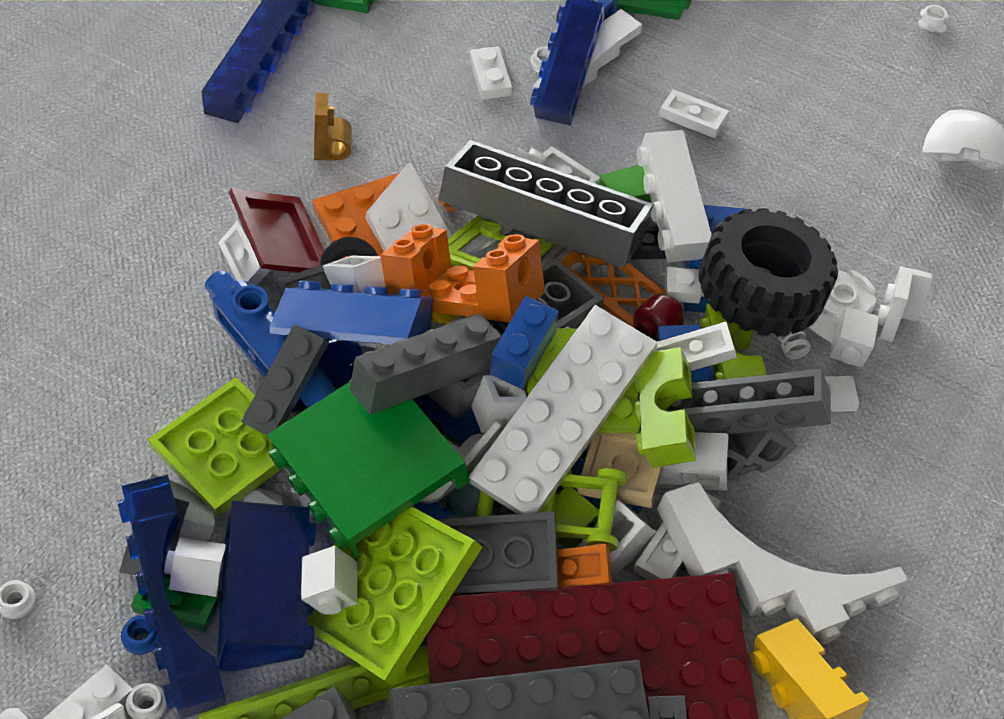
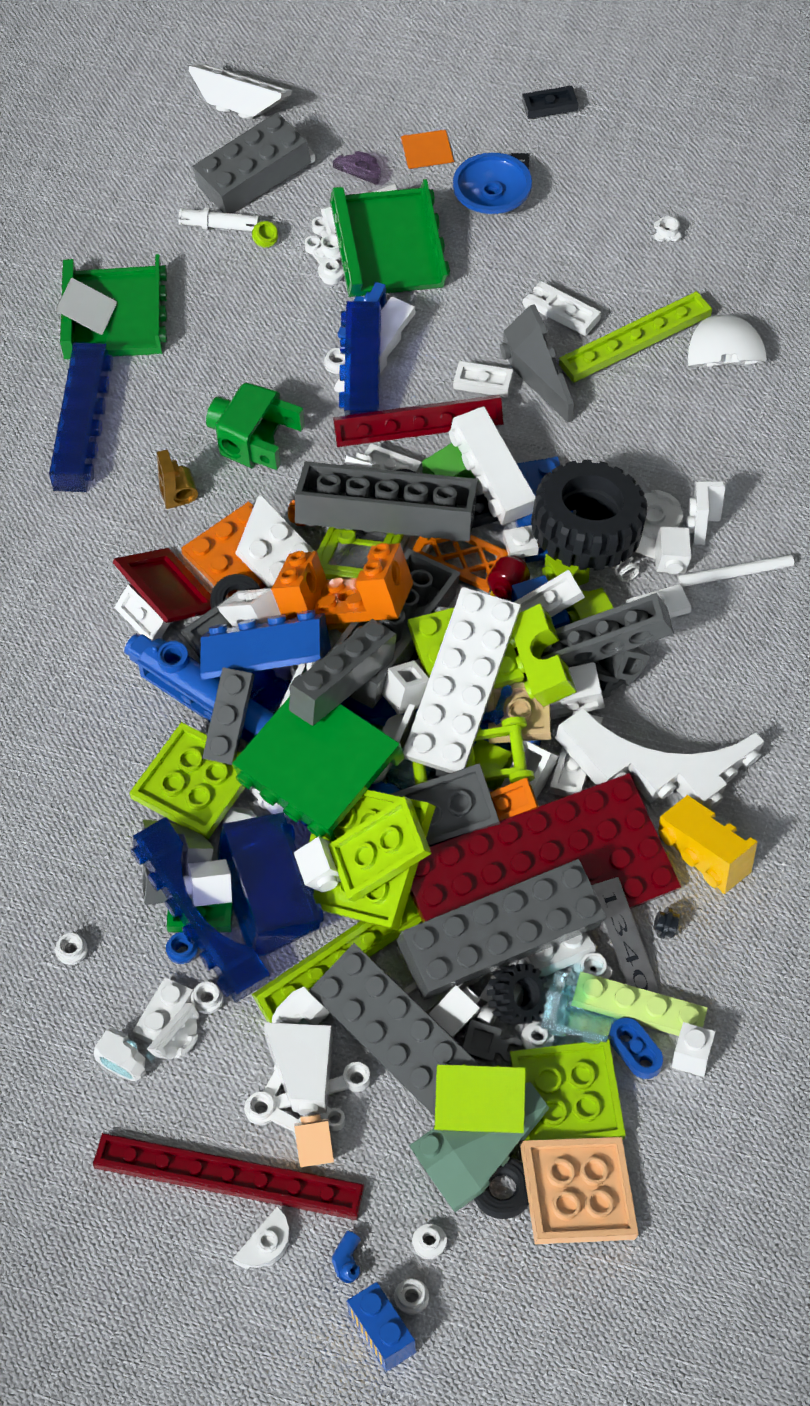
camera: 10 degrees left, 5 degrees up
white plate [469,46,512,100] -> none
blue brick [490,296,559,390] -> none
none -> green piece [206,383,305,470]
none -> lime plate [328,796,432,902]
none -> dark red plate [333,395,504,447]
none -> clear blue piece [482,685,513,725]
none -> dark grey wedge [500,304,574,422]
none -> white plate [522,282,601,336]
none -> lime plate [558,291,712,383]
none -> white bar [678,554,794,587]

